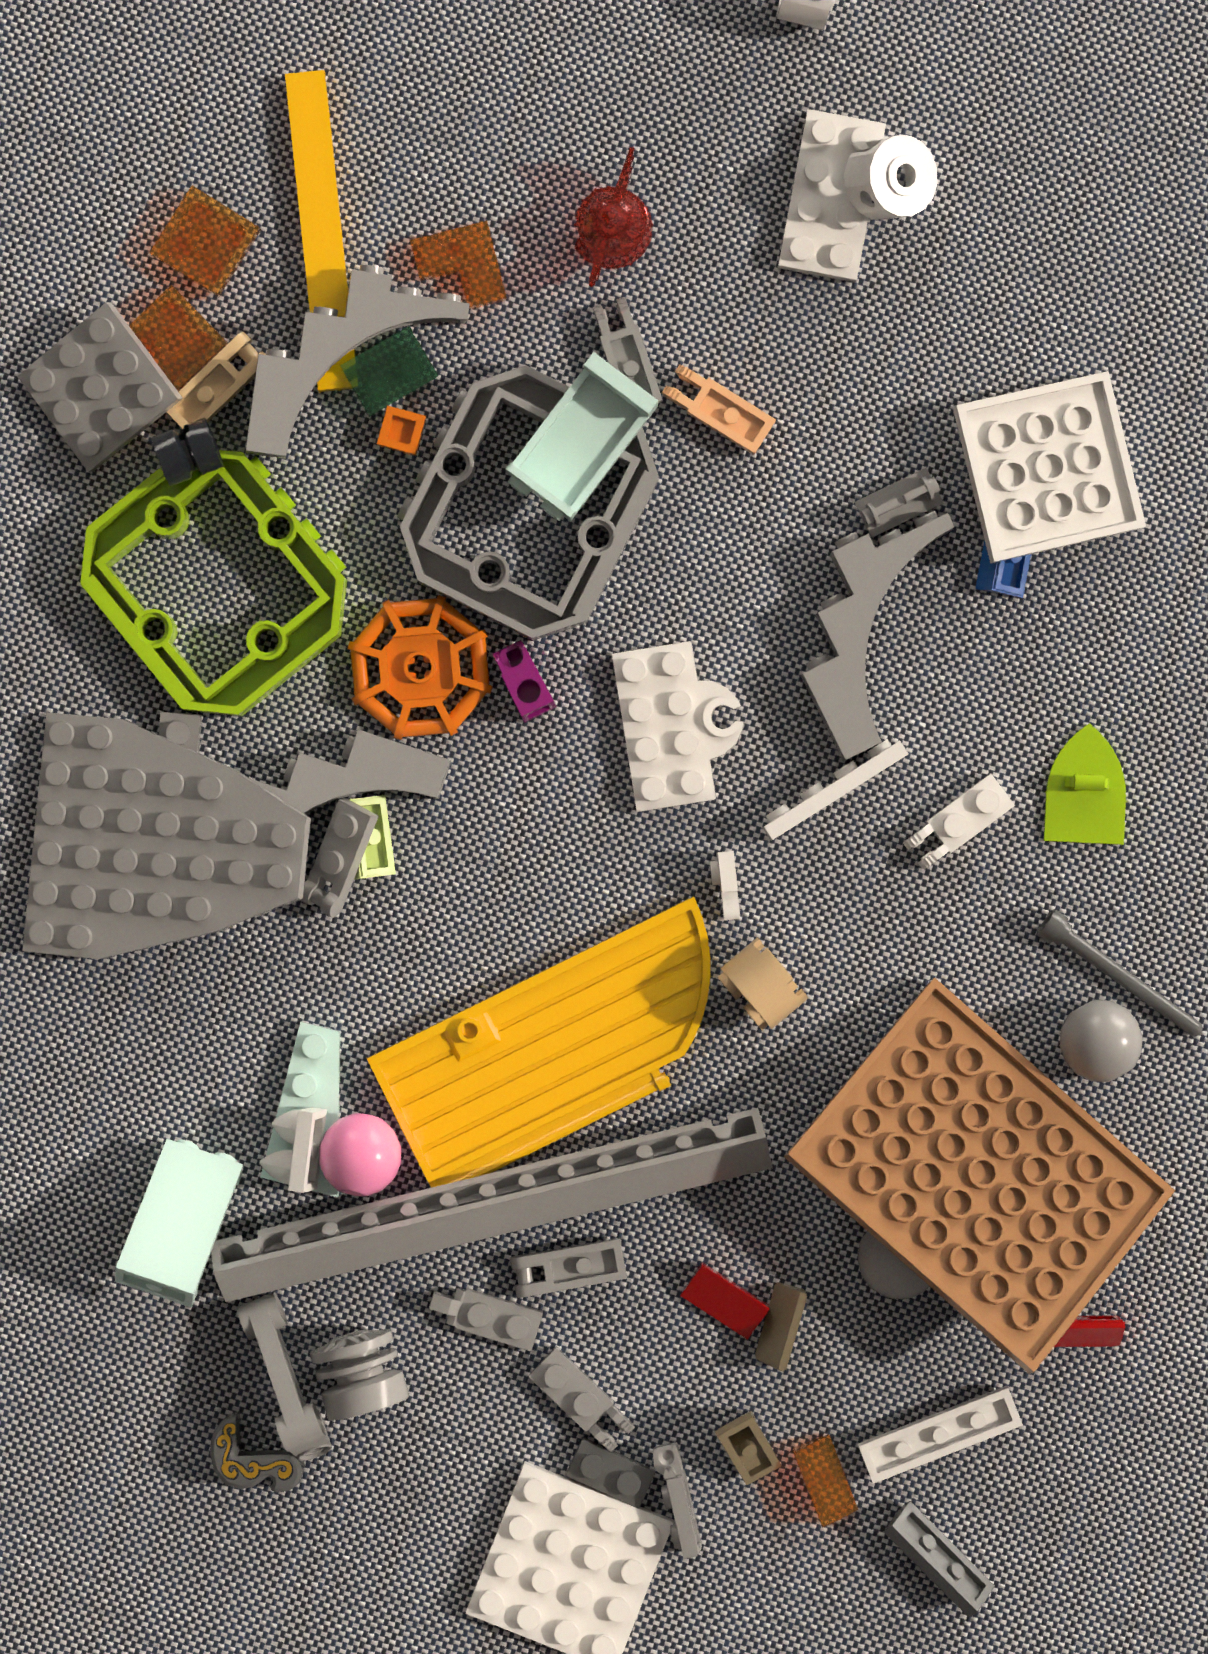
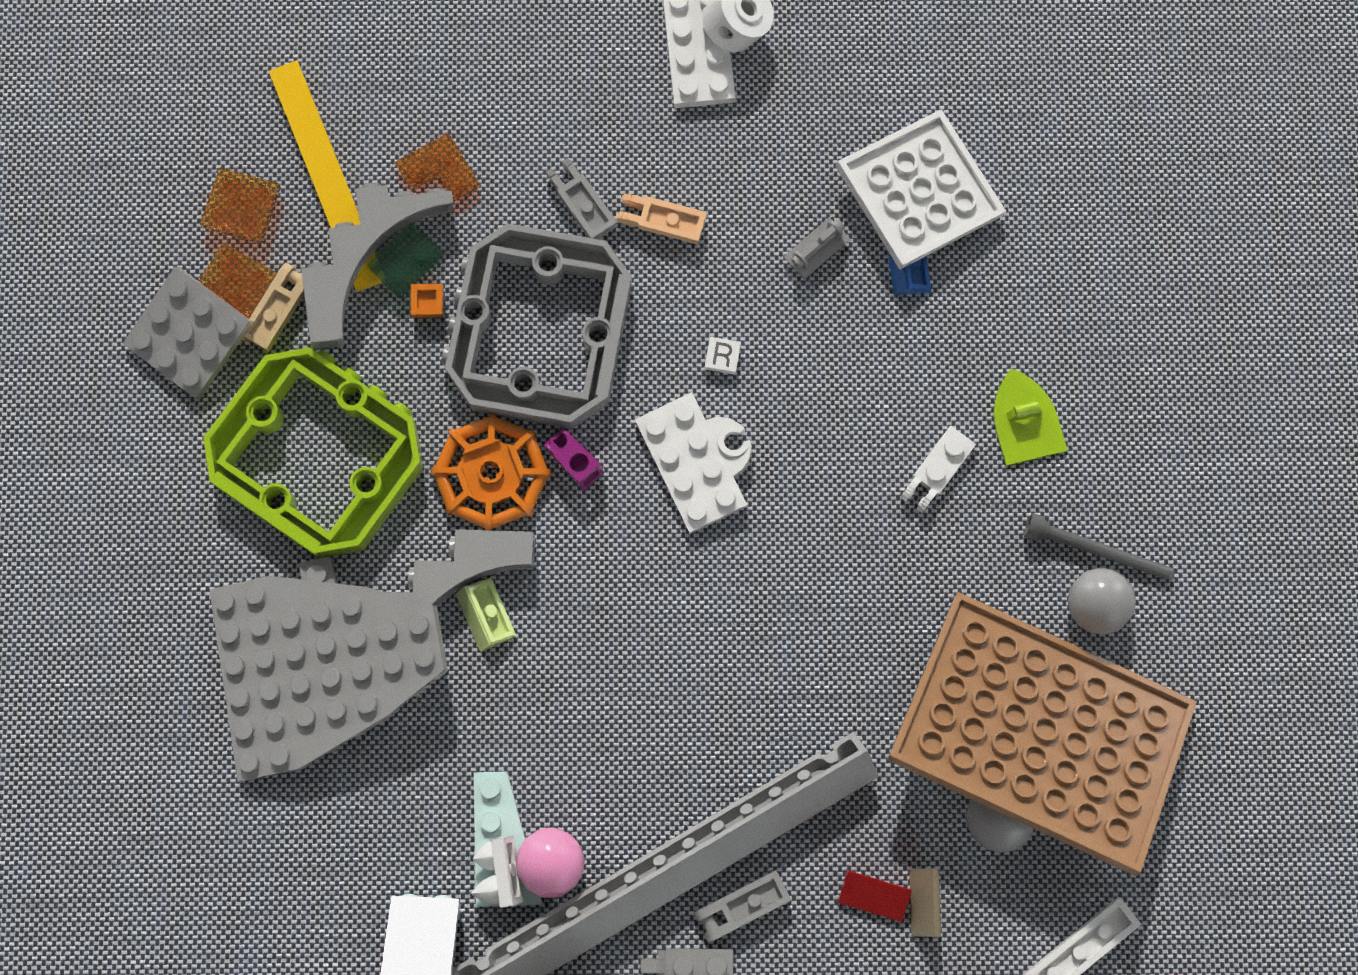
camera: 20 degrees left, 10 degrees down
black wheel [152,418,224,487] -> none
light grey plate [301,799,379,918] -> none
yellow door [367,896,710,1188] -> none
light aqua panel [506,352,658,521] -> none
clear red helmet [574,147,653,287] -> none
white plate [710,851,740,921] -> none
tan brick [718,937,809,1030] -> none
white plate [762,739,908,841] -> none
light grey arch [801,511,955,761] -> none
red slope [1054,1315,1125,1347] -> none
none -> white tile [705,337,741,375]

